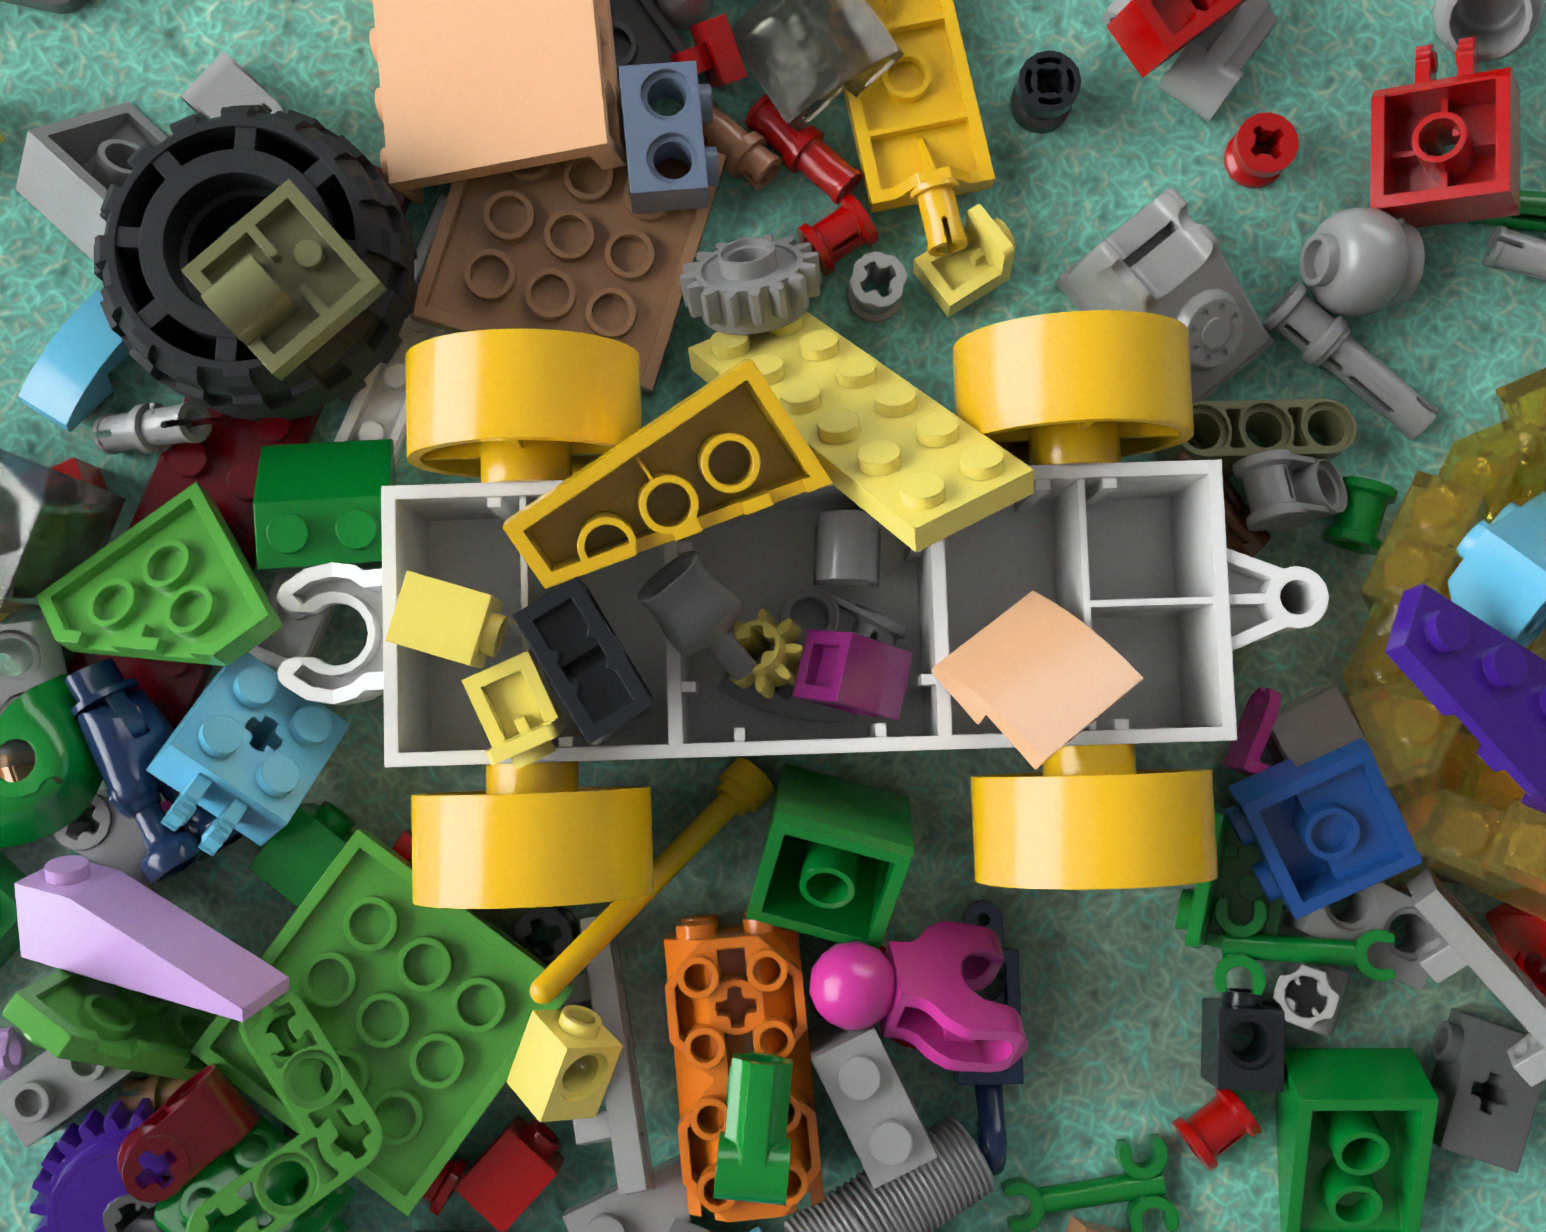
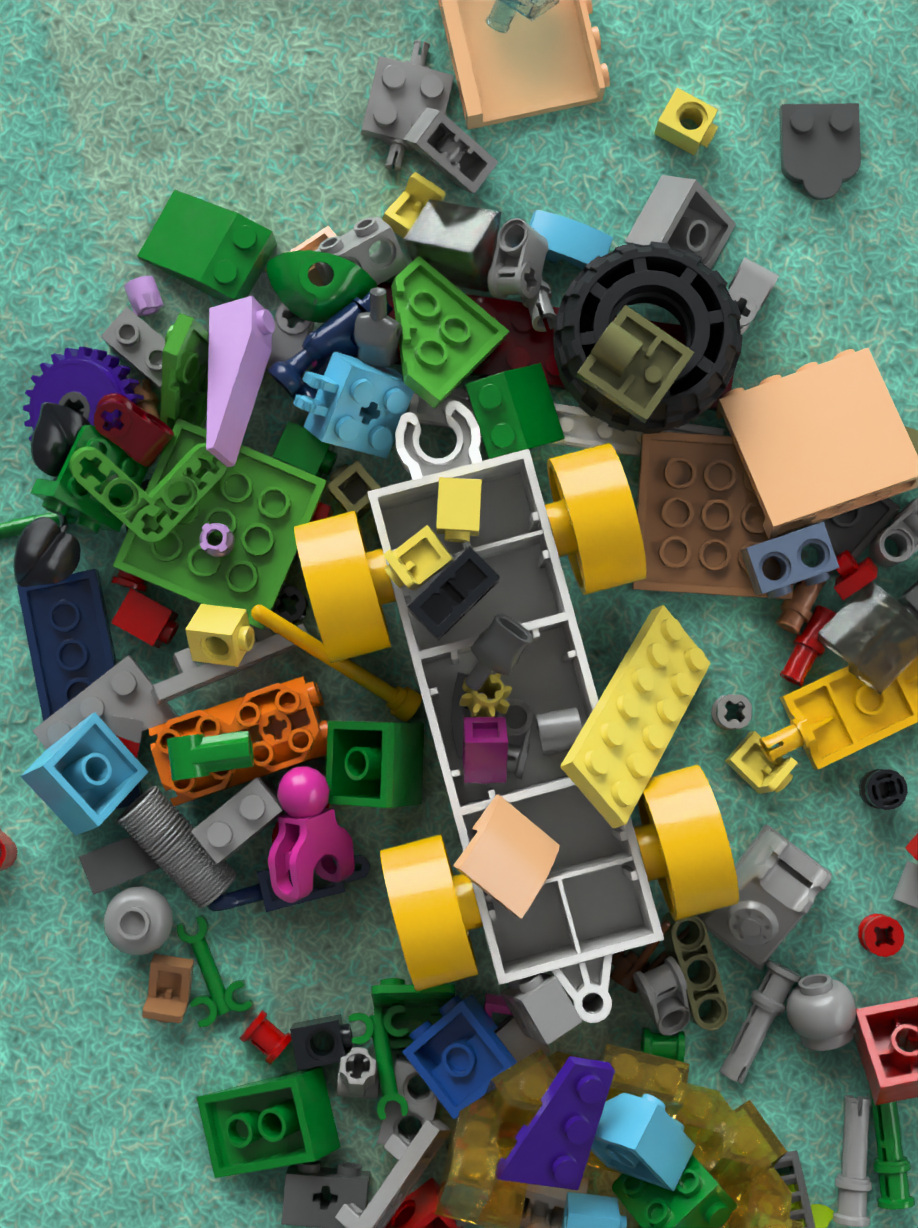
camera: 75 degrees right, 0 degrees up
yellow wedge [502,359,833,589] -> none
light grey gear [679,234,822,335] -> none
red bush [797,194,879,276] -> none
none -> lavender hose [200,523,235,557]
none -> olive brick [326,460,381,520]
none -> dark grey piece [354,287,402,367]
none -> light grey piece [488,218,548,299]
none -> light grey brick [500,973,583,1045]

